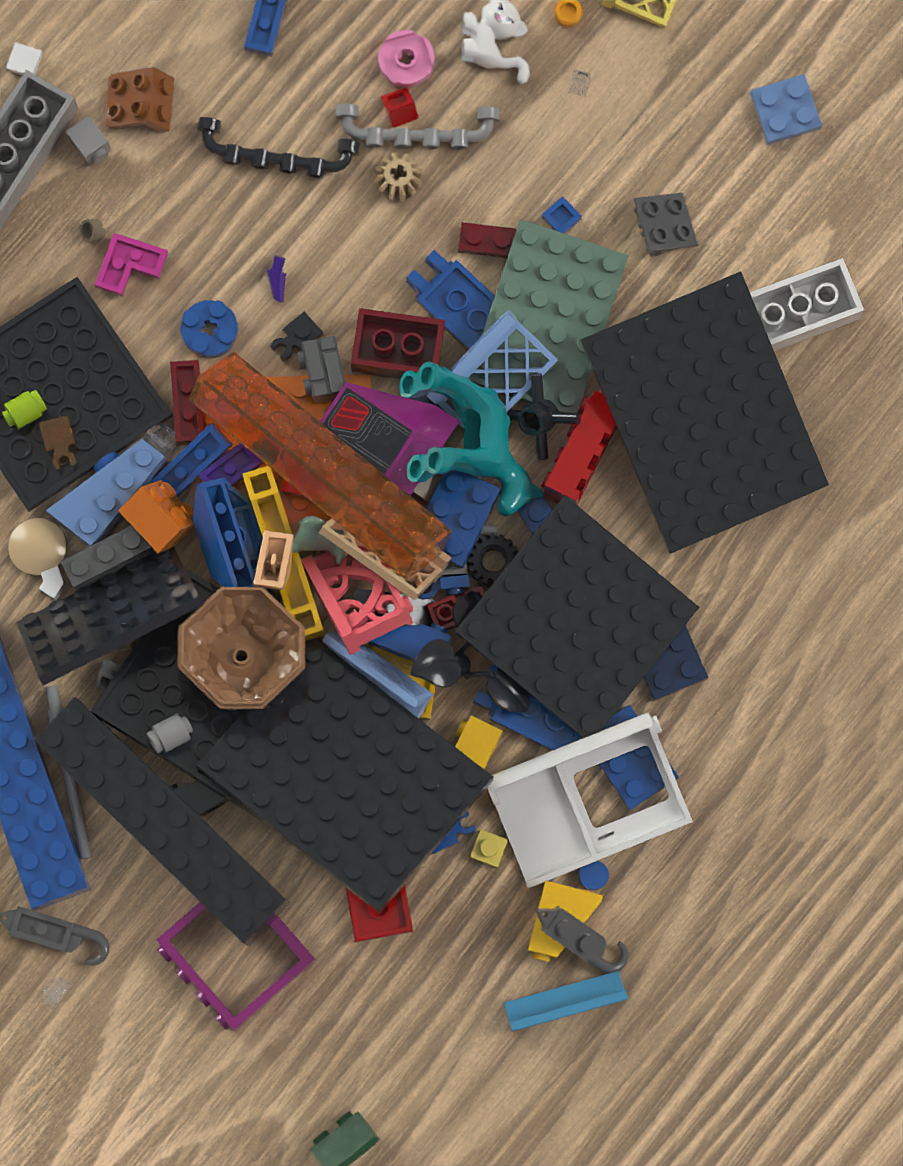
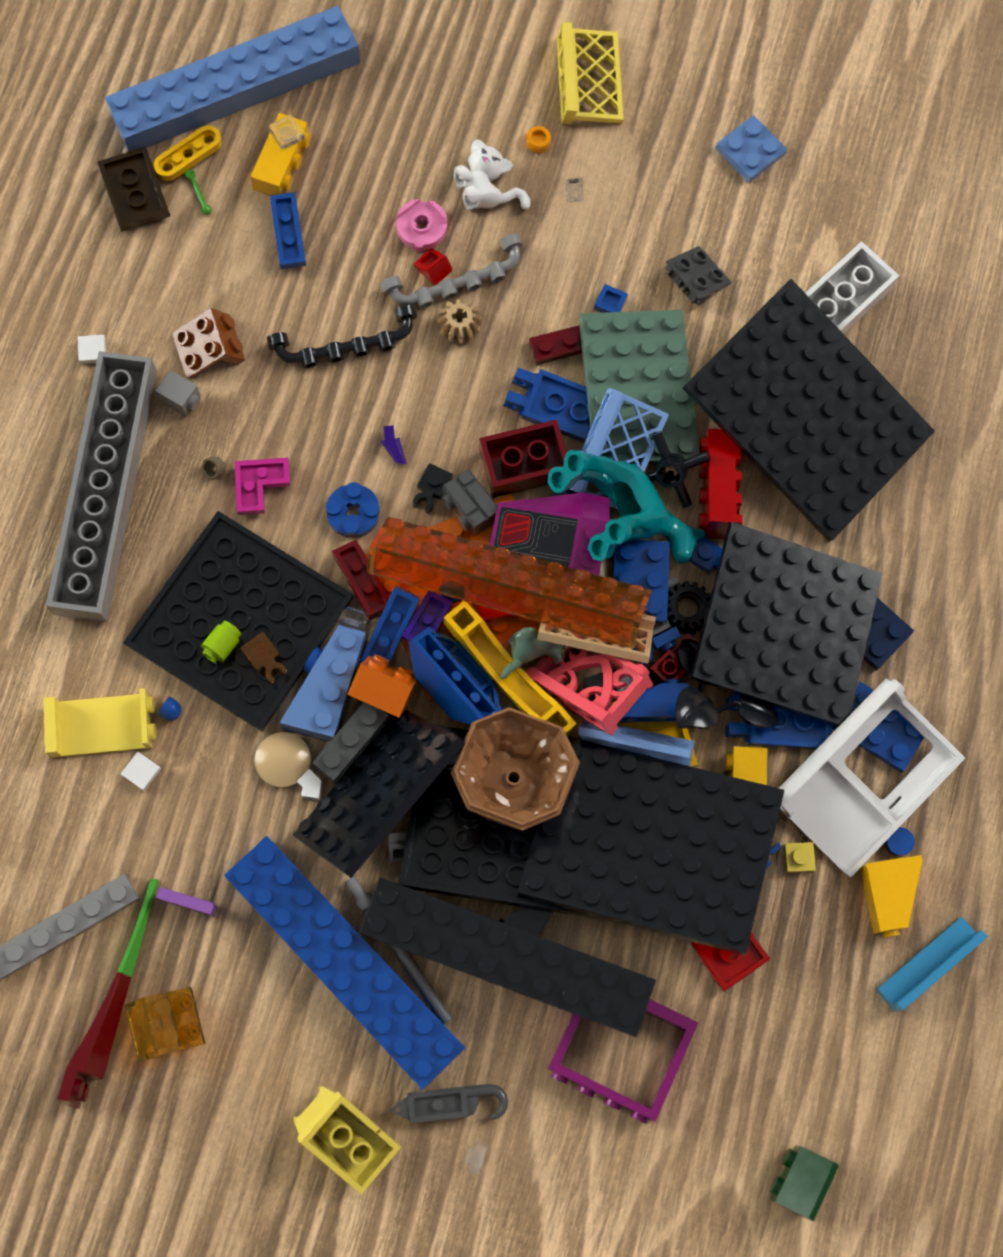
camera: 30 degrees left, 5 degrees down
light grey brick [146,713,193,754] -> none
light nougat slope [253,531,294,590] -> none
dark grey plate [536,906,628,974] -> none

